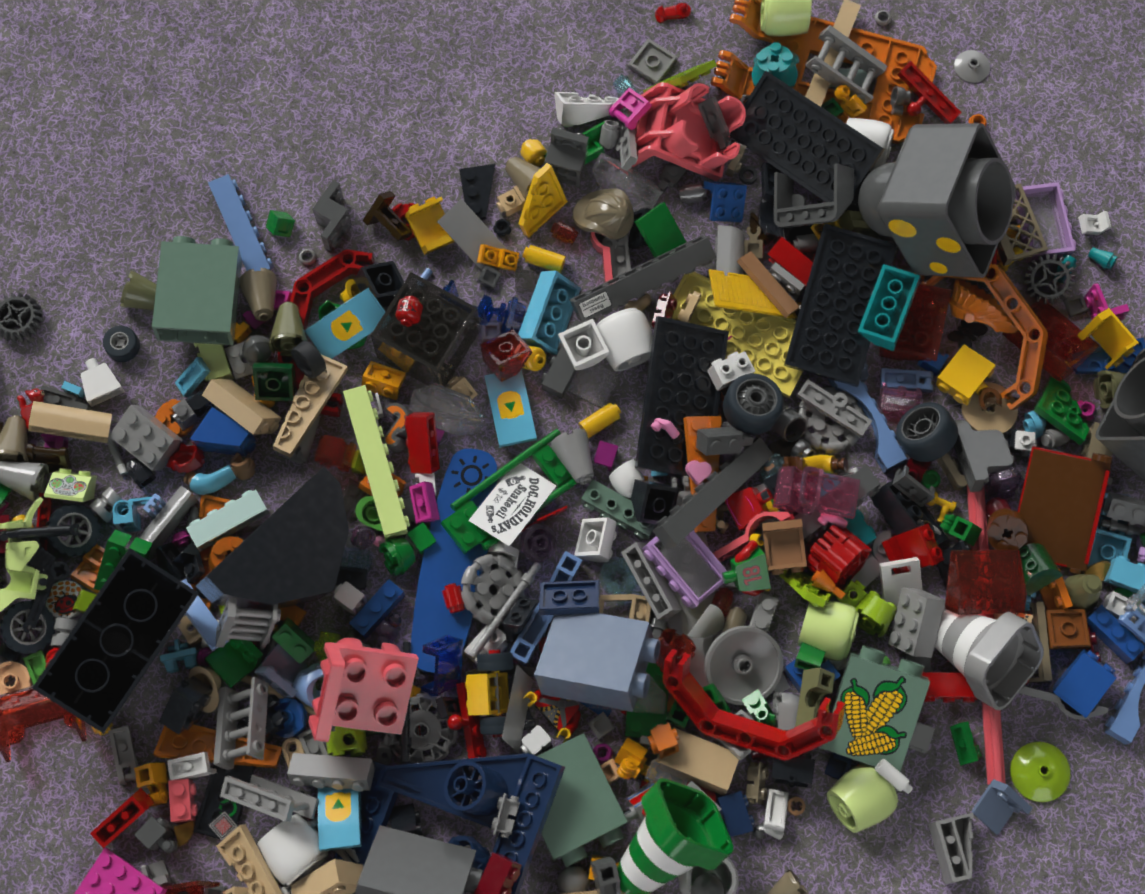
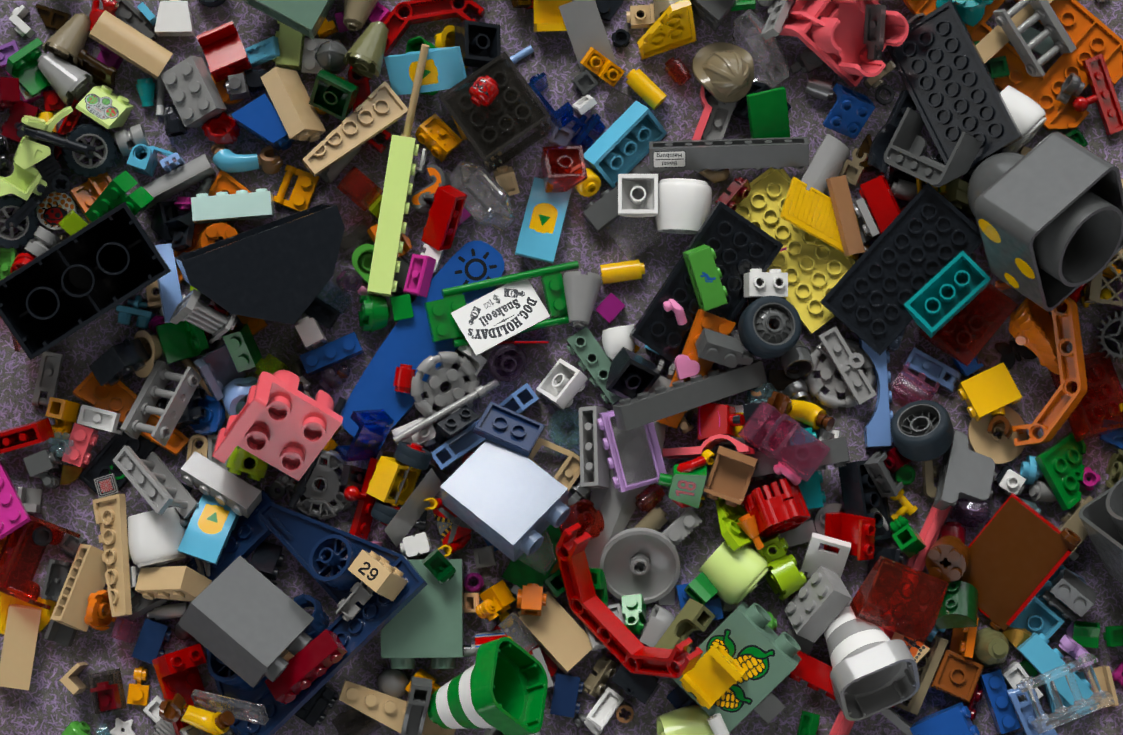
camera: 30 degrees right, 10 degrees up
black tyre [291,341,326,379] -> none
tan plate [677,291,702,323] -> none
white sticker [687,604,725,638] -> none
light orange plate [835,85,867,118] -> none
none -> red plate [43,90,66,112]
none -> clear light blue plant [48,432,74,457]
none -> teal cone [136,78,155,107]
none -> red panel [196,21,252,83]
none -> light orange plate [273,164,320,212]
none -> tan brick [348,549,408,601]
none -> tan bar [400,44,429,138]
none -> dark green bracket [421,548,456,584]
none -> white tile [572,94,597,115]
none -> yellow panel [680,642,746,709]
none -> bright green brick [682,244,728,311]

